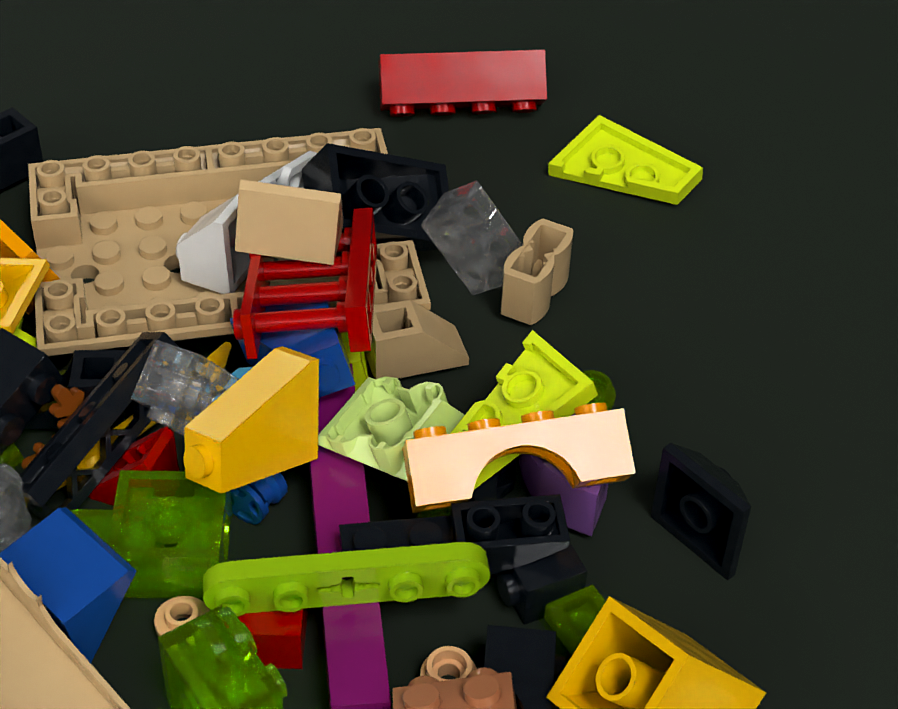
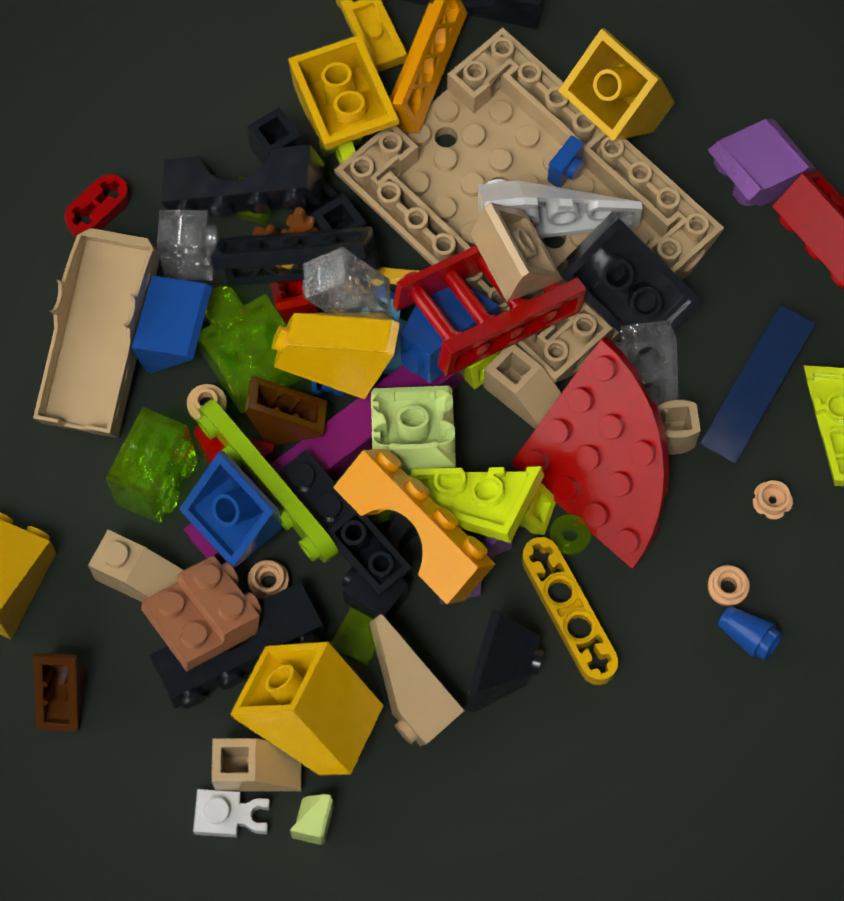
camera: 60 degrees right, 25 degrees up
none -> blue slope [179,451,282,568]
none -> reddish brown slope [245,375,327,445]
none -> tan slope [369,614,464,746]
none -> red plate [511,337,669,569]
none -> yellow beam [522,537,618,685]
none -> blue plate [547,135,585,188]
none -> yellow slope [558,28,675,141]
none -> dark blue slope [700,305,816,463]
none -> medium lavender slope [708,119,816,207]
none -> light nougat plate [708,565,750,606]
none -> blue cone [718,606,783,661]
none -> light nougat plate [752,480,793,520]

